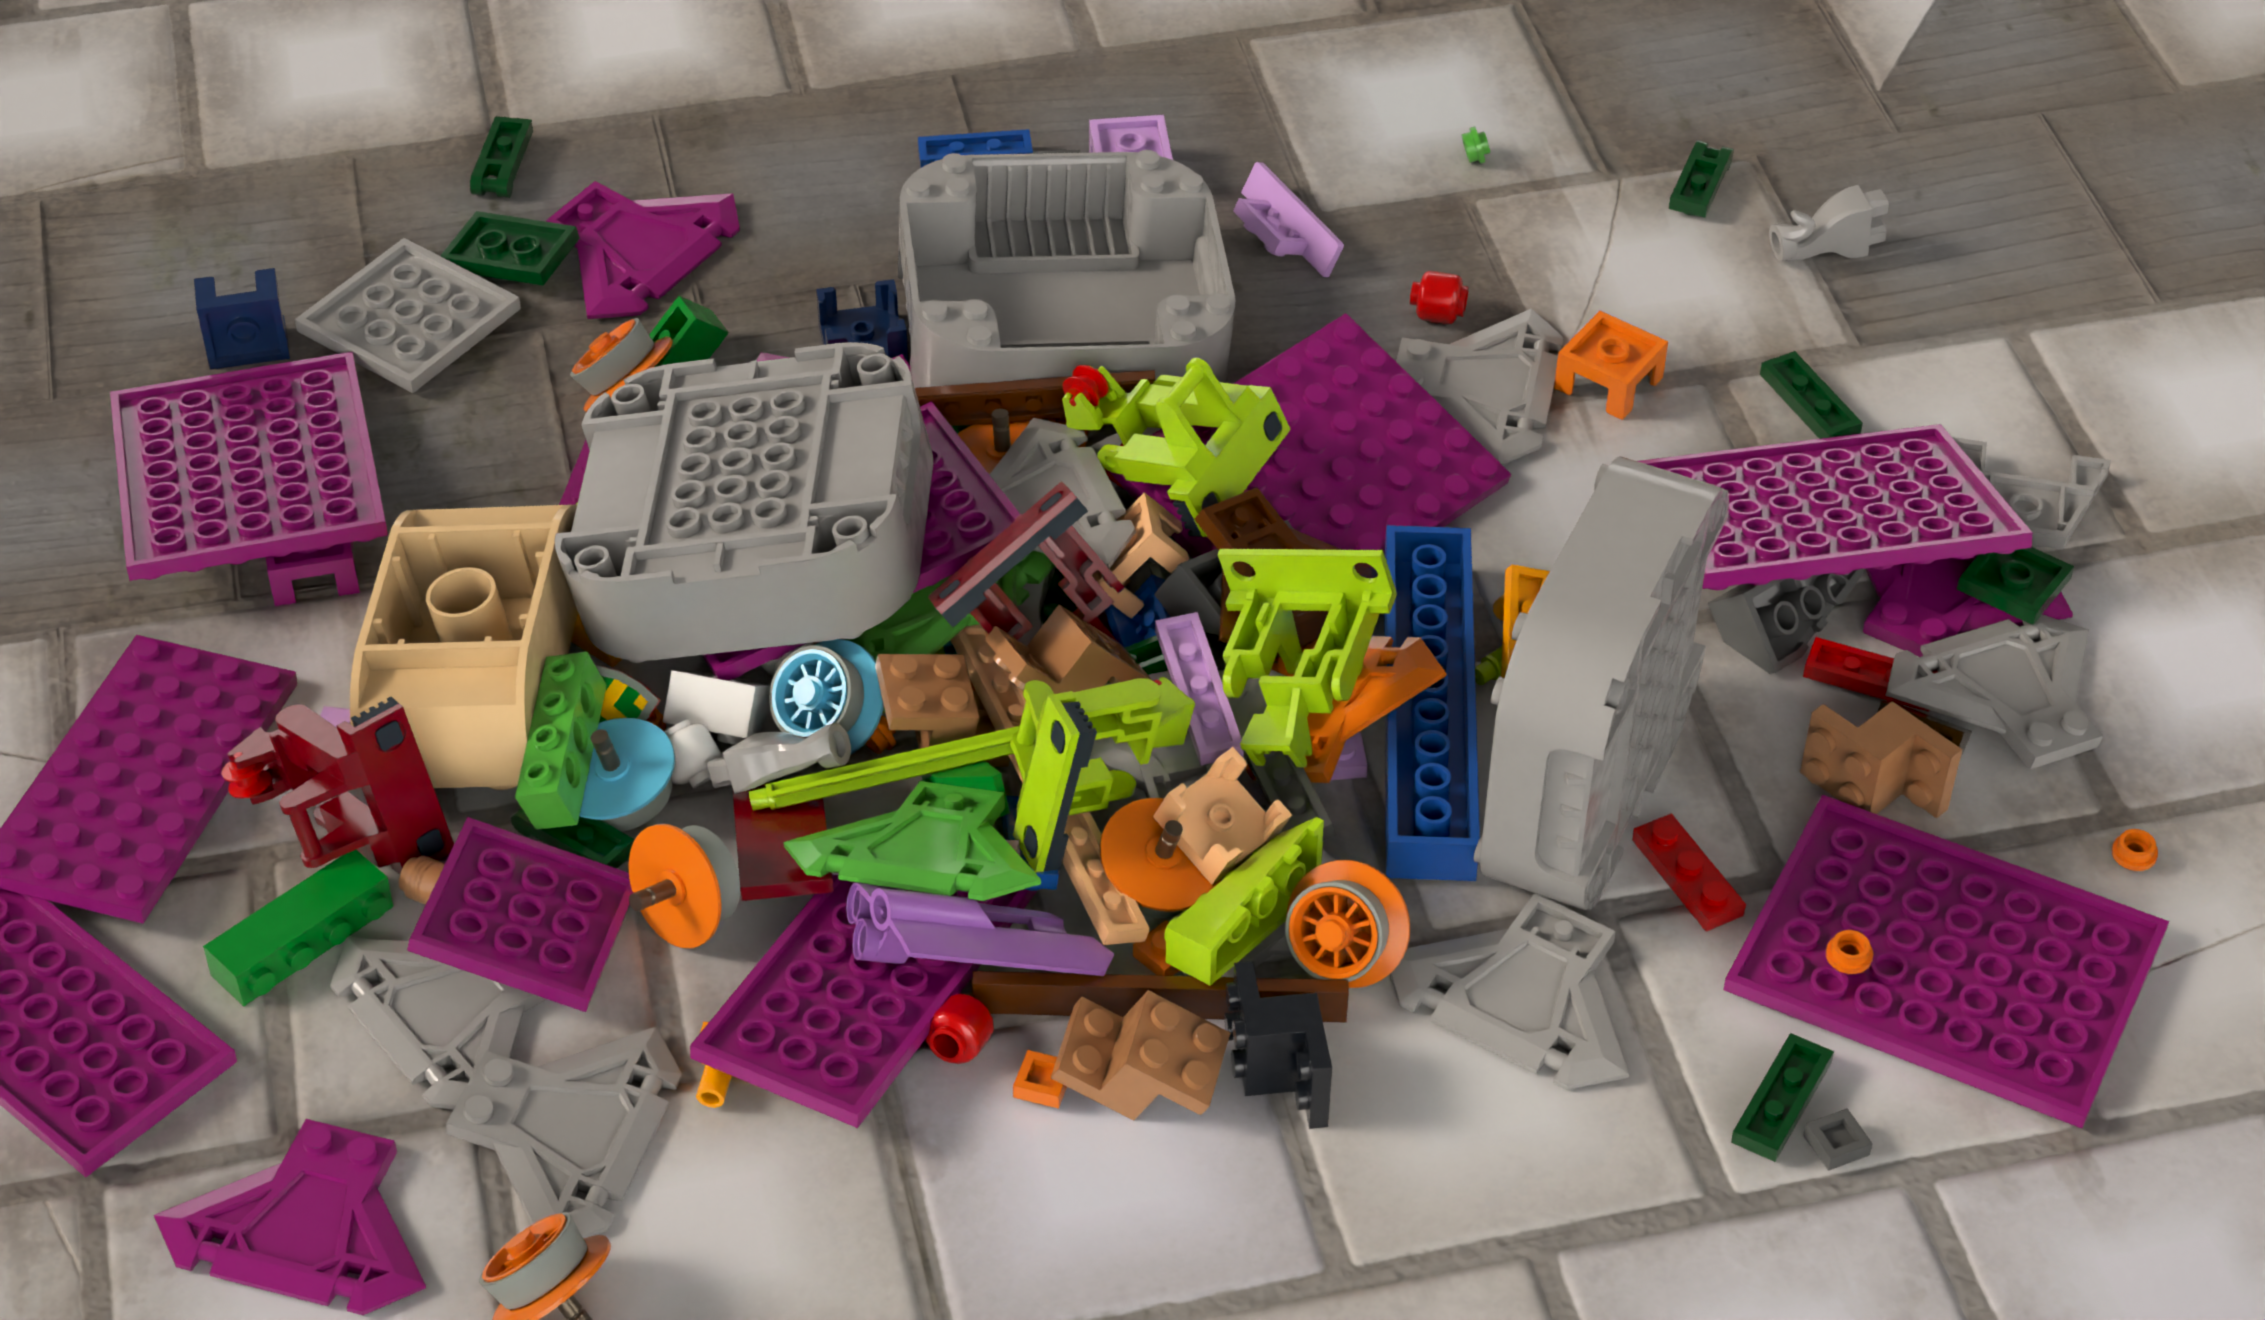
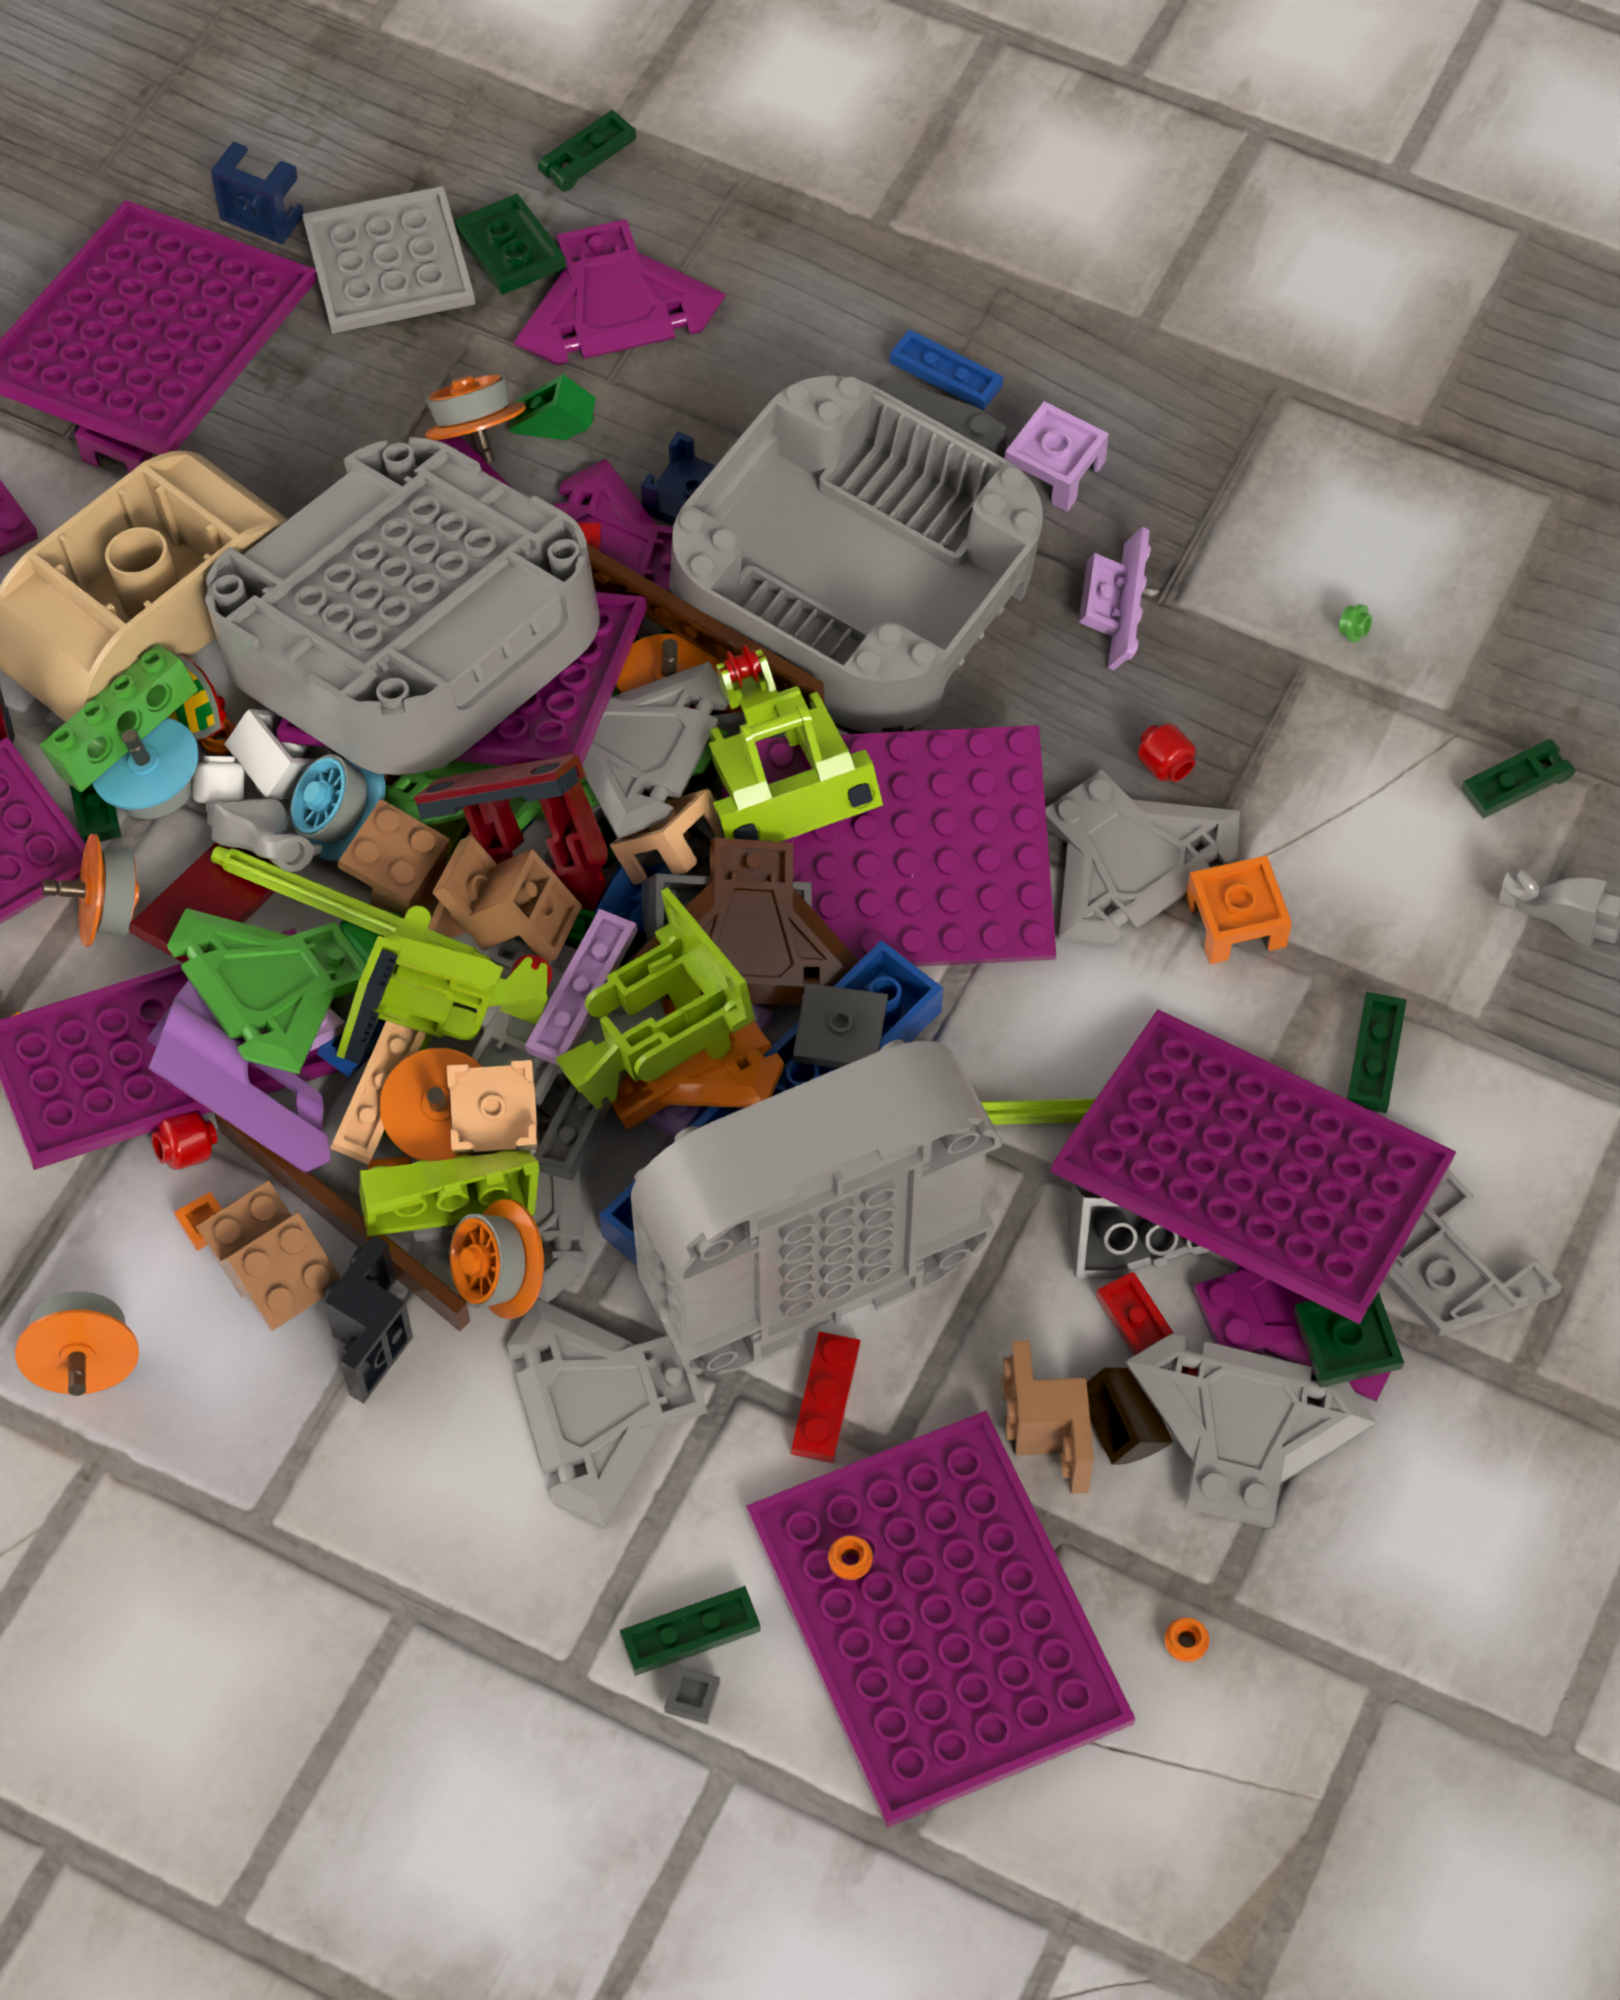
camera: 40 degrees right, 15 degrees up
none -> orange piece [15,1291,139,1396]
none -> dark grey plate [793,983,888,1068]

